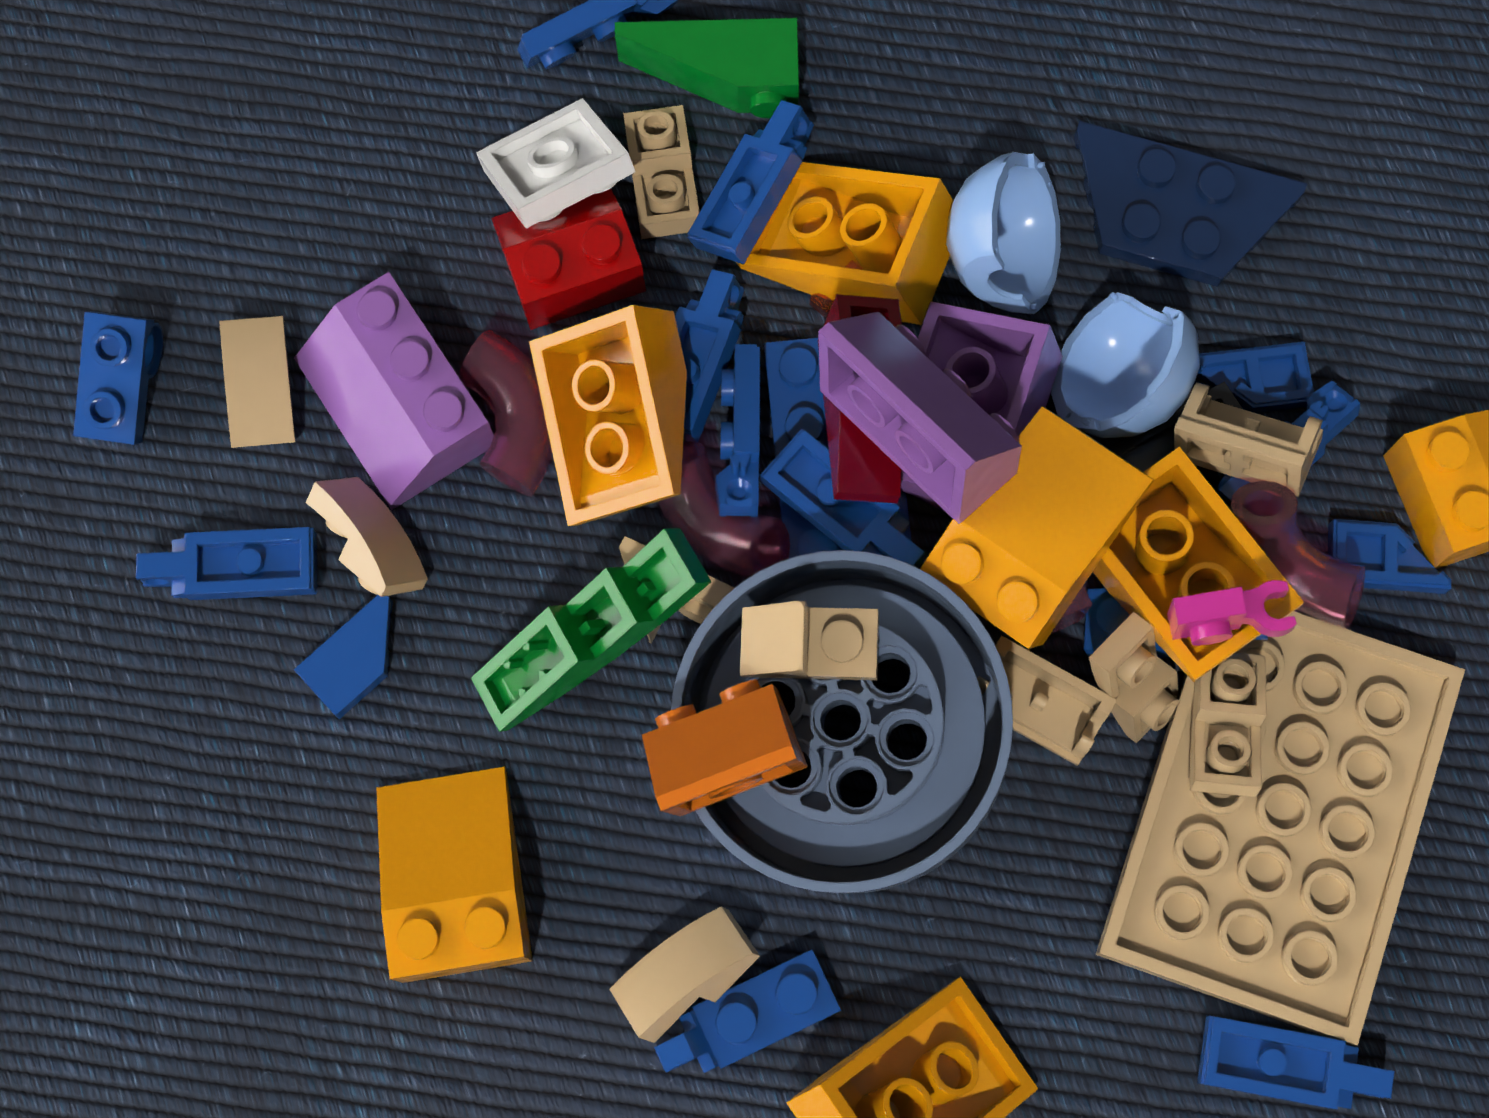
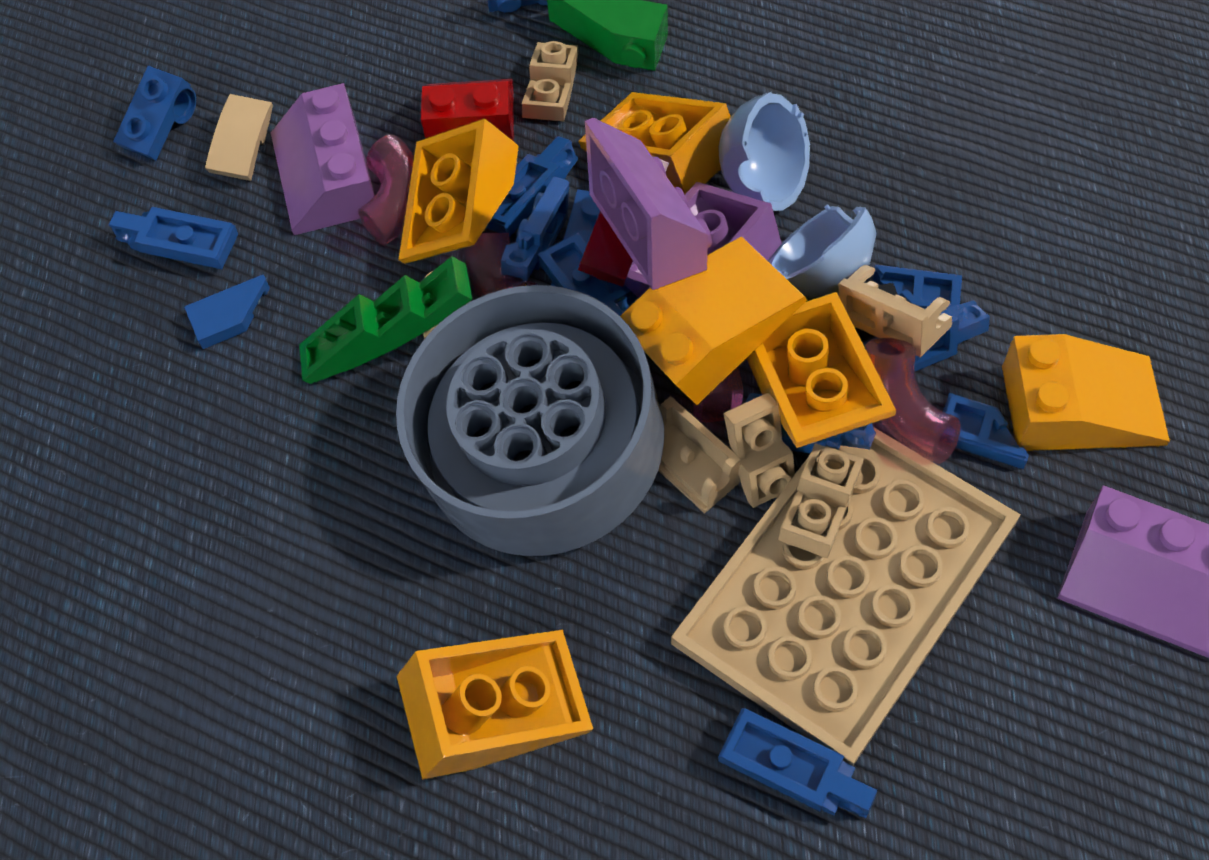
camera: 20 degrees right, 15 degrees down
tan slope [306,477,428,597] -> none
light orange slope [376,767,533,983] -> none
white plate [476,98,635,229] -> none
tan slope [609,906,760,1043] -> none
orange slope [642,679,808,817] -> none
blue hinge [654,950,841,1073] -> none
blue hinge [687,100,814,265] -> none
tan slope [740,601,879,680] -> none
dark blue wing [1074,121,1307,287] -> none
dark pink plate [1167,580,1297,646] -> none

